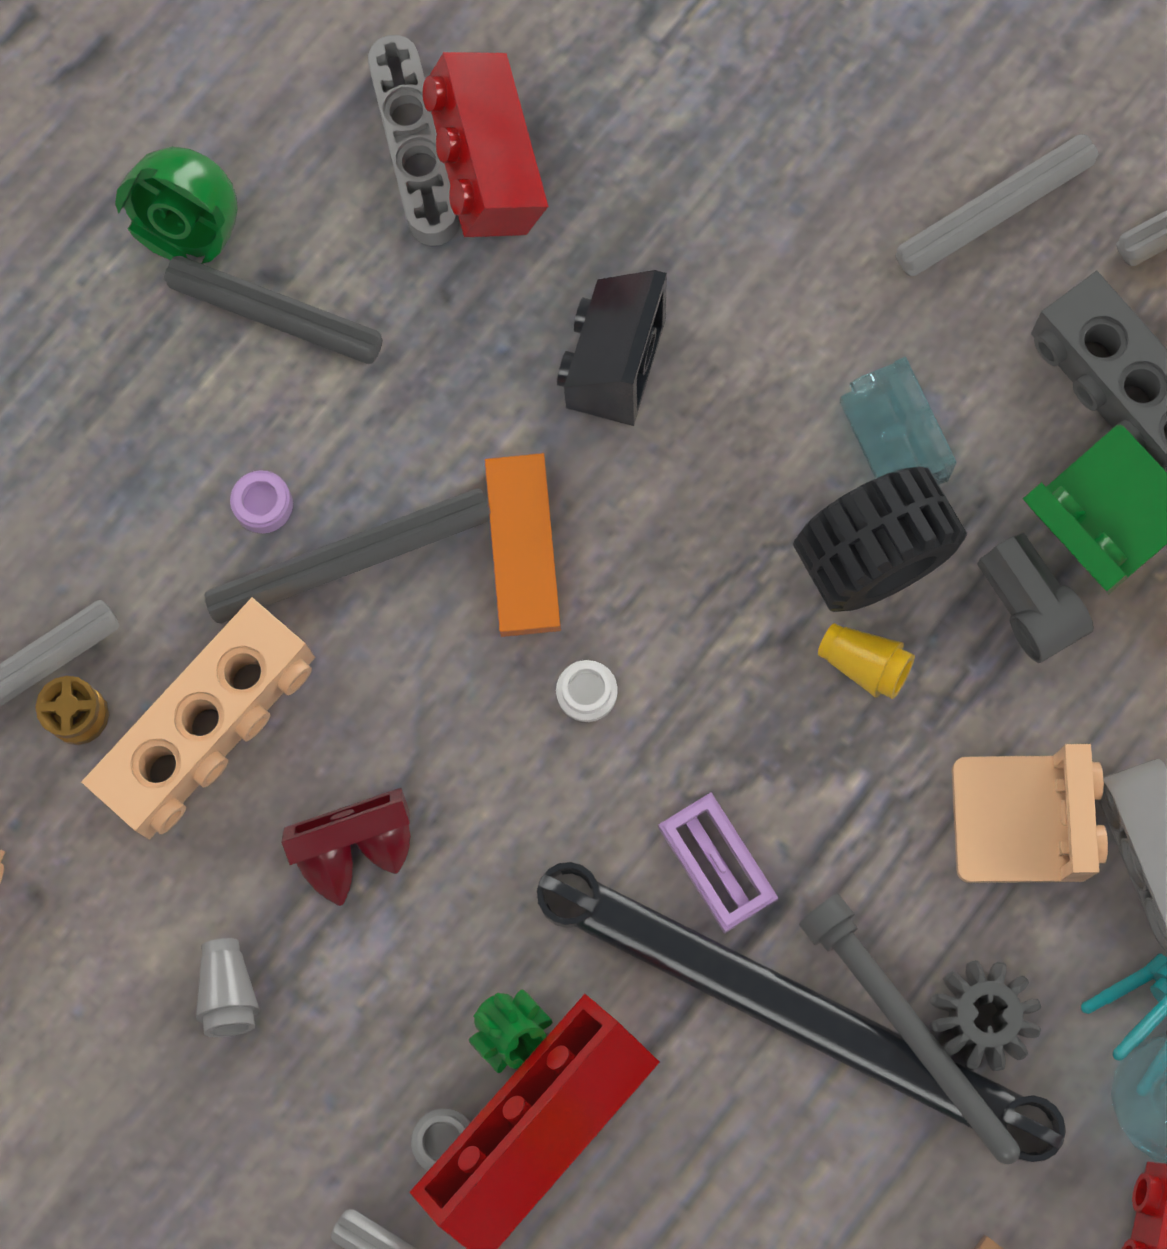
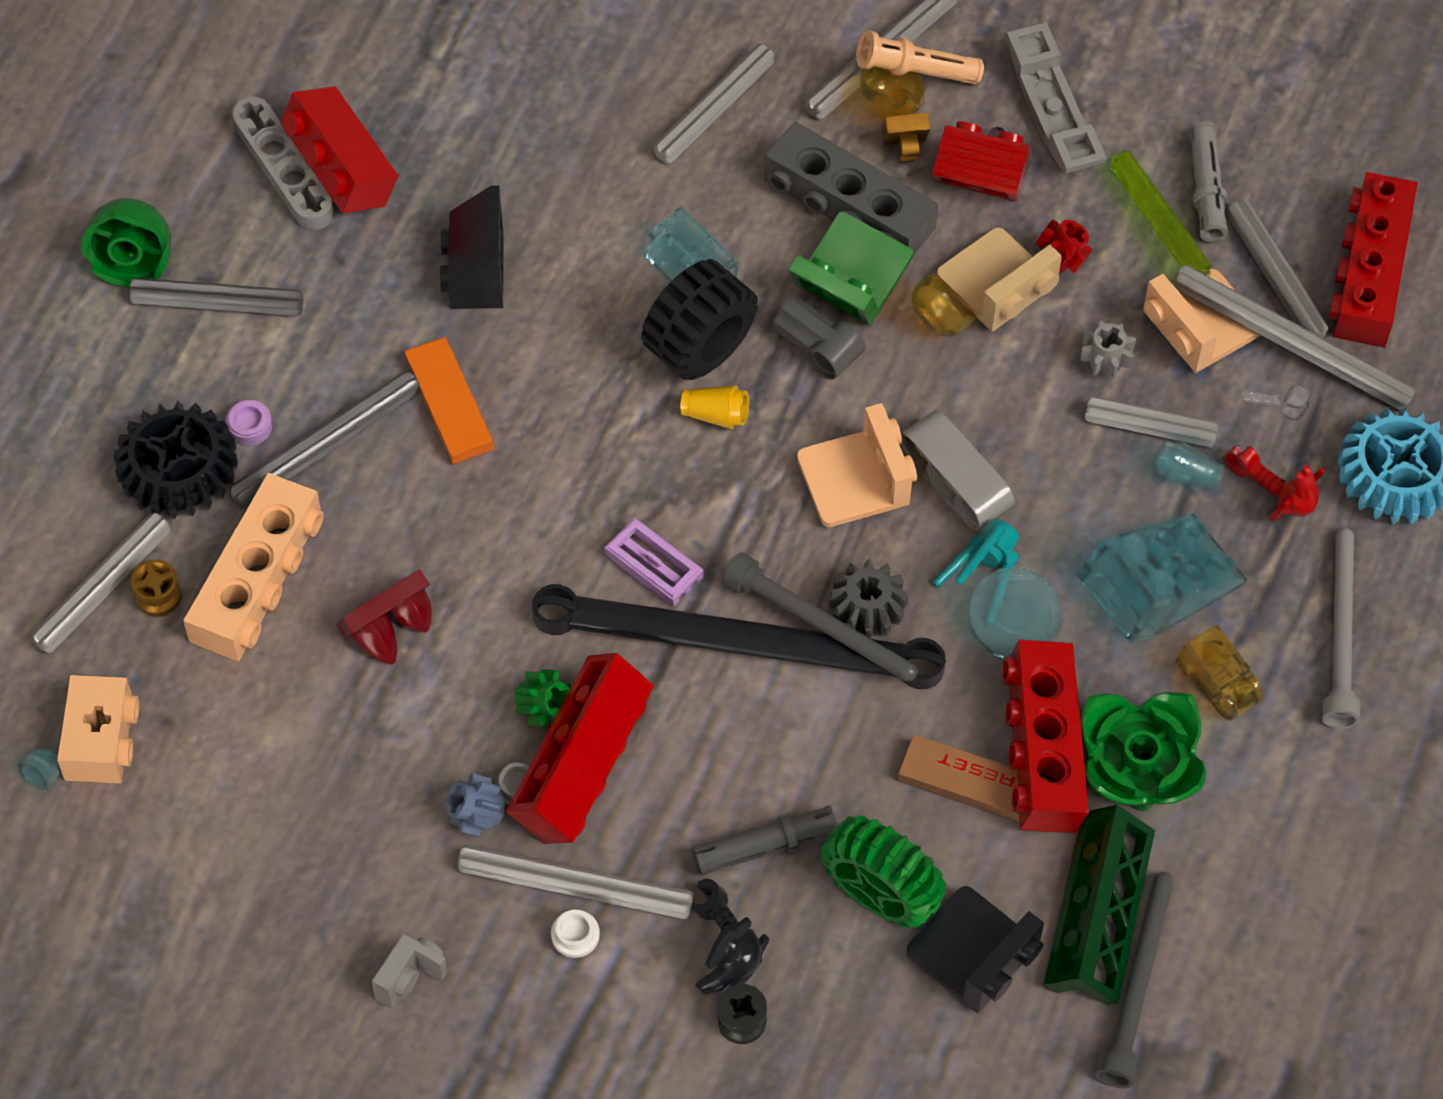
camera: 25 degrees left, 15 degrees down
light grey cone [196,938,260,1037] -> none
white plate [556,660,618,722] -> none
none -> black gear [114,400,238,520]
none -> sand blue gear [445,773,505,837]

